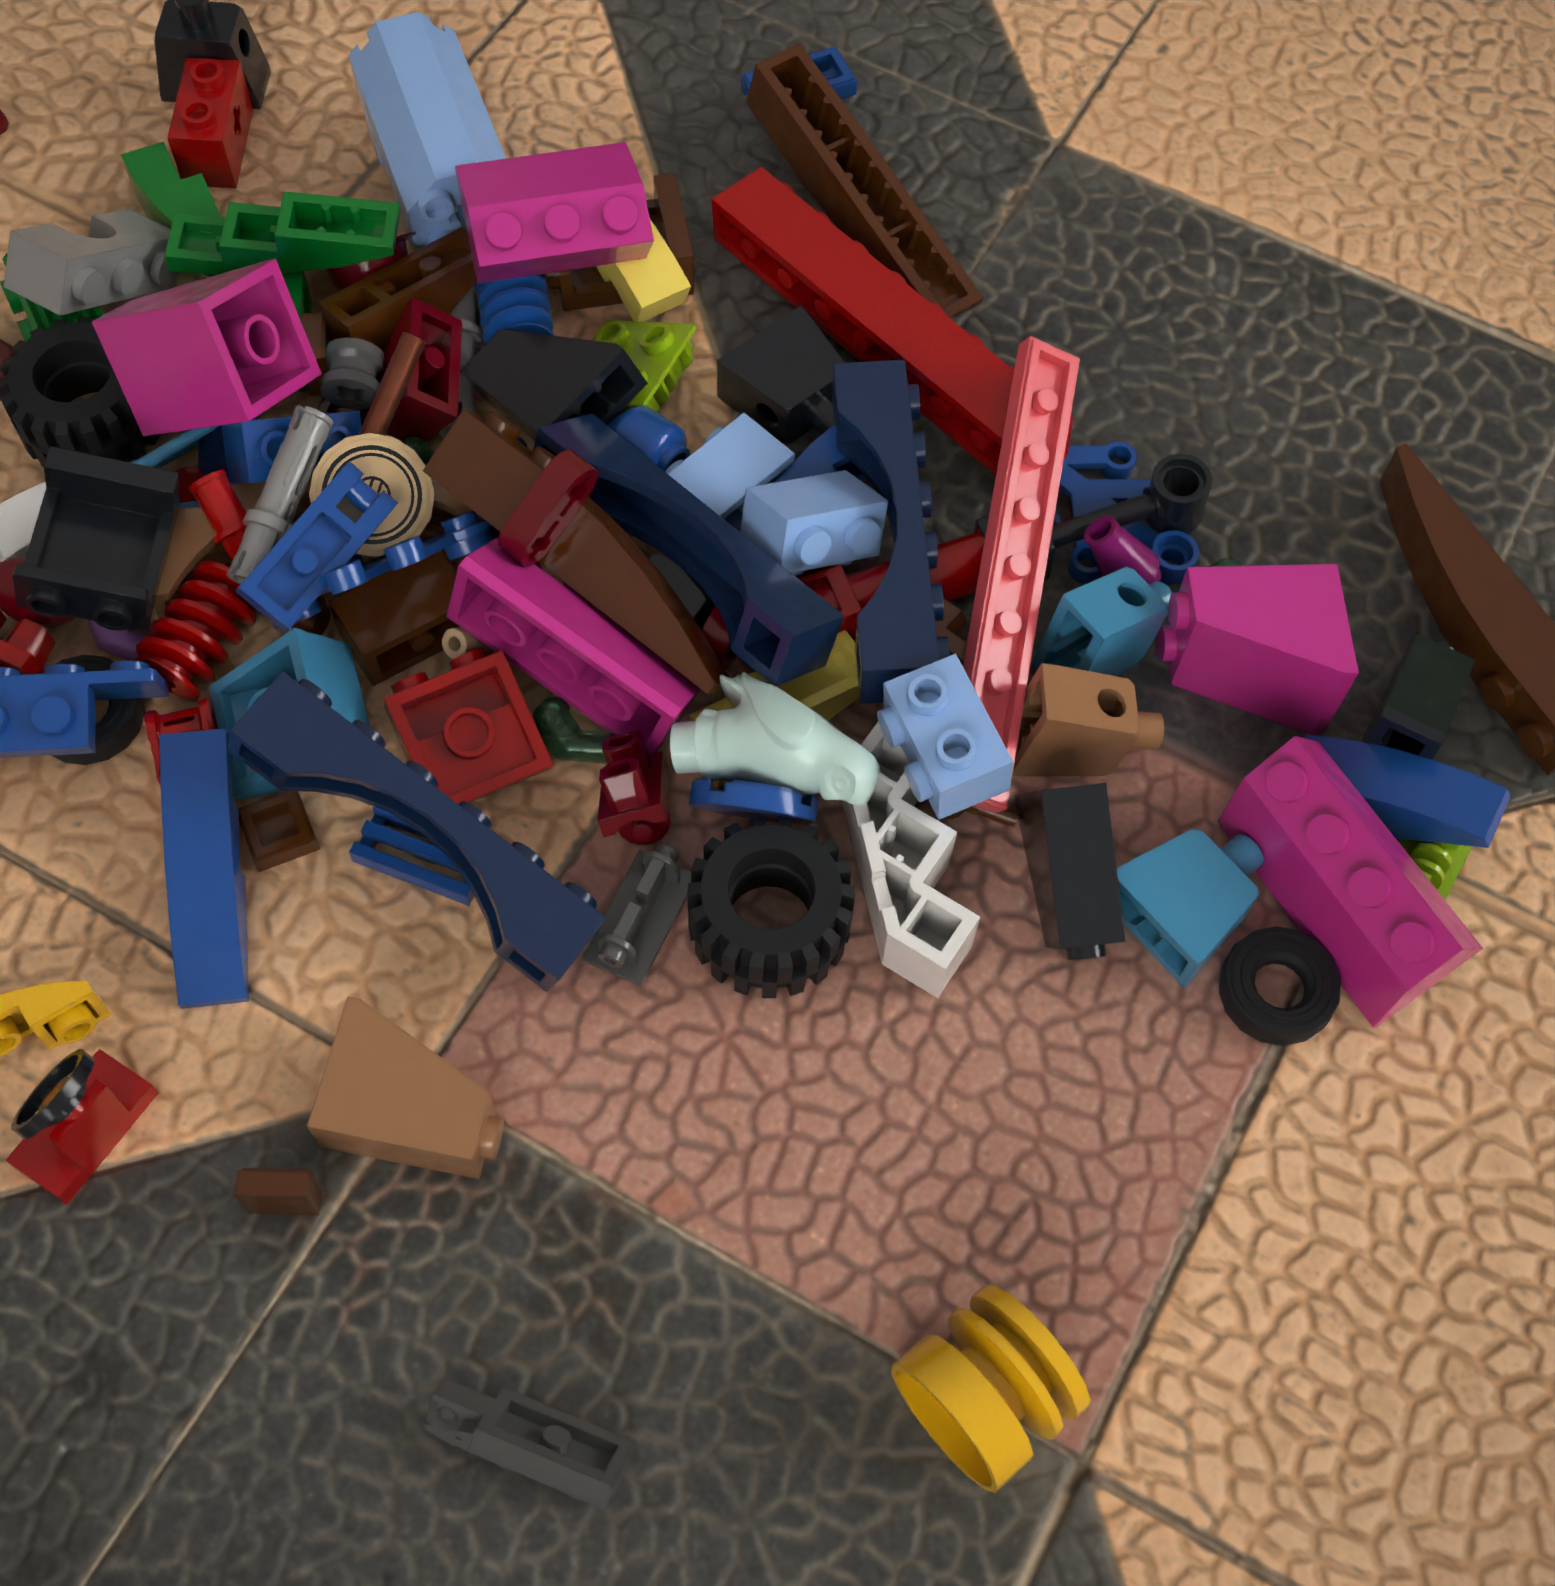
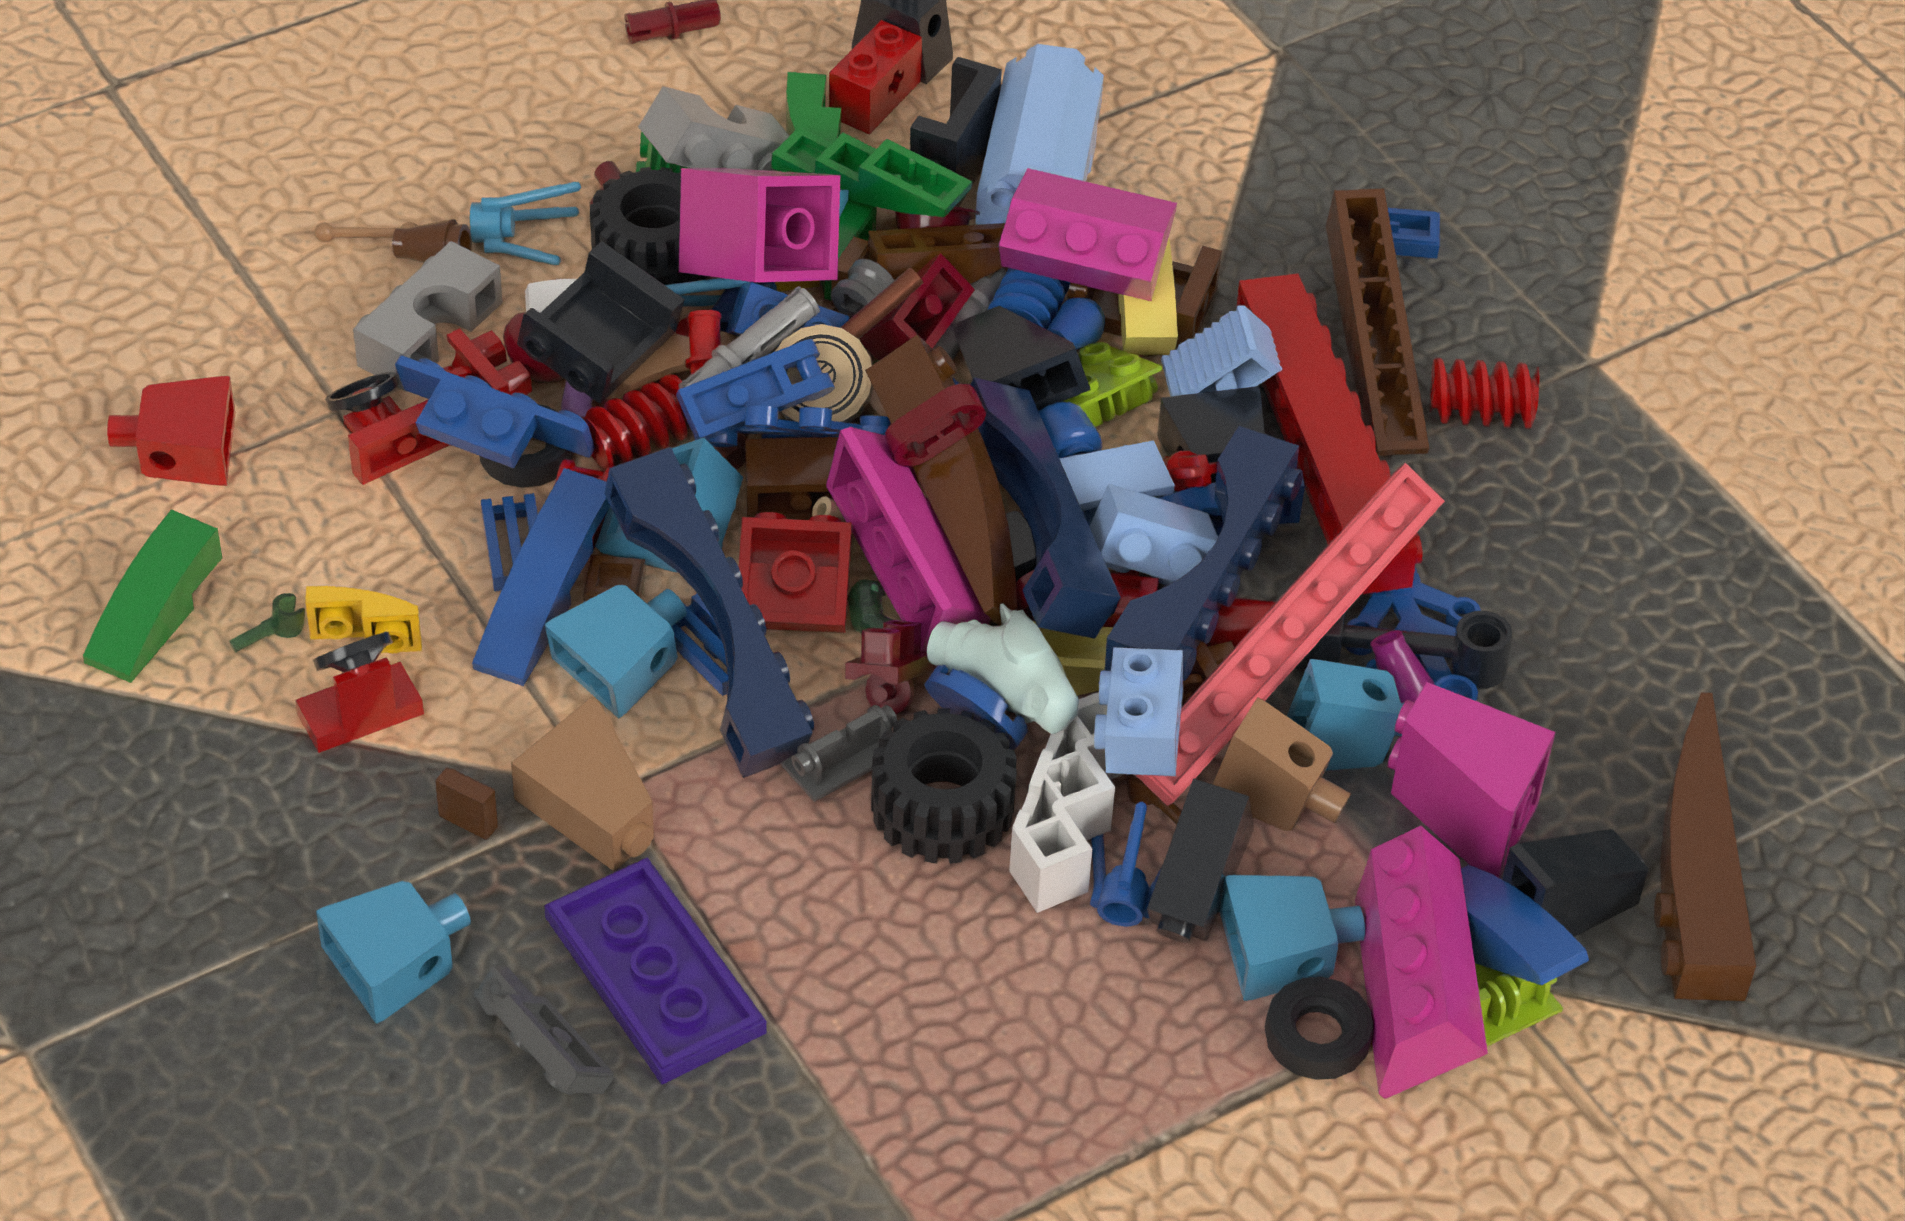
camera: 30 degrees right, 15 degrees down
yellow wheel [891,1285,1091,1493] -> none
none -> dark azure torso [316,881,471,1024]
none -> blue tile [481,493,538,591]
none -> dark purple tile [544,857,767,1085]
none -> dark azure torso [545,585,687,719]
none -> black panel [910,57,1002,207]
none -> blue cone [1047,298,1105,350]
none -> blue plant [1090,802,1162,927]
none -> light blue brick [1161,306,1282,397]
none -> red axle [1162,451,1217,492]
none -> red piece [1429,357,1540,429]

